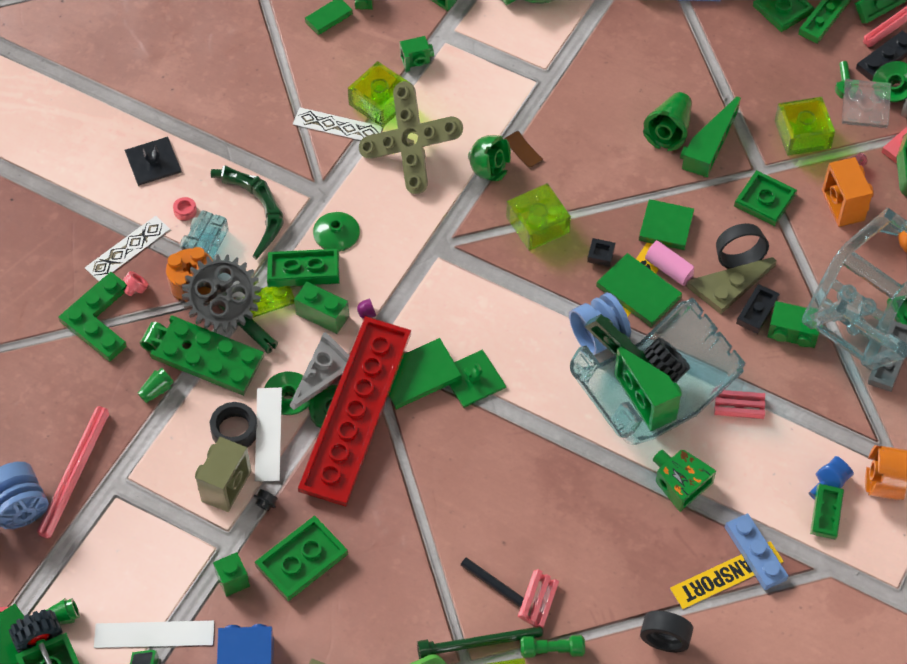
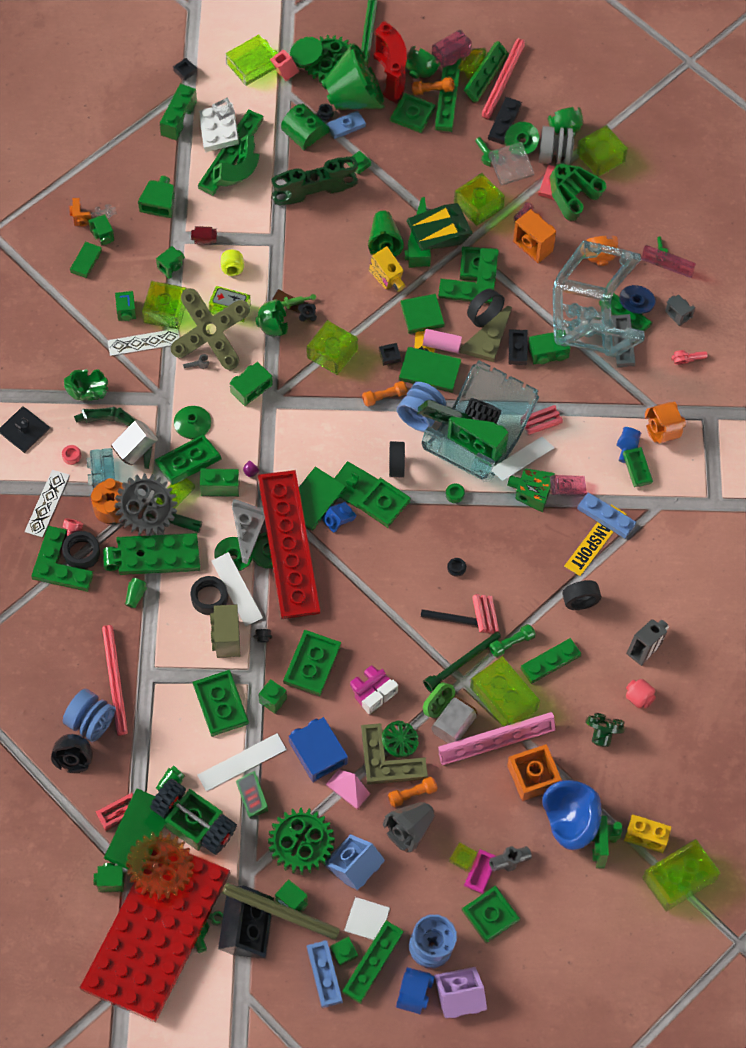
camera: 30 degrees left, 5 degrees up
none -> black tyre [62,531,100,569]
none -> green hair [64,369,108,401]
none -> piece [111,420,158,465]
none -> green brick [115,291,136,321]
none -> dark grey hand [183,354,209,369]
none -> dark red brick [191,226,217,245]
none -> green tile [192,670,249,737]
none -> brick [209,286,251,322]
none -> neon yellow head [221,249,244,276]
none -> green brick [230,361,273,406]
none -> dark green piece [271,157,358,206]
none -> bright green piece [282,294,316,309]
none -> black plate [298,304,317,322]
none -> blue bracket [322,502,357,533]
none -> green plate [347,151,371,175]
none -> hips [350,665,398,715]
none -> green plate [357,477,411,528]
none -> orange piece [362,381,408,407]
none -> yellow torso [369,246,406,292]
none -> black tyre [389,441,405,477]
none -> dark green slope [406,203,473,251]
none -> green plate [438,248,499,304]
none -> green tile [446,483,465,503]
none -> black plate [447,558,466,577]
none -> white sticker [490,437,555,481]
none -> clear pink plate [550,475,587,496]

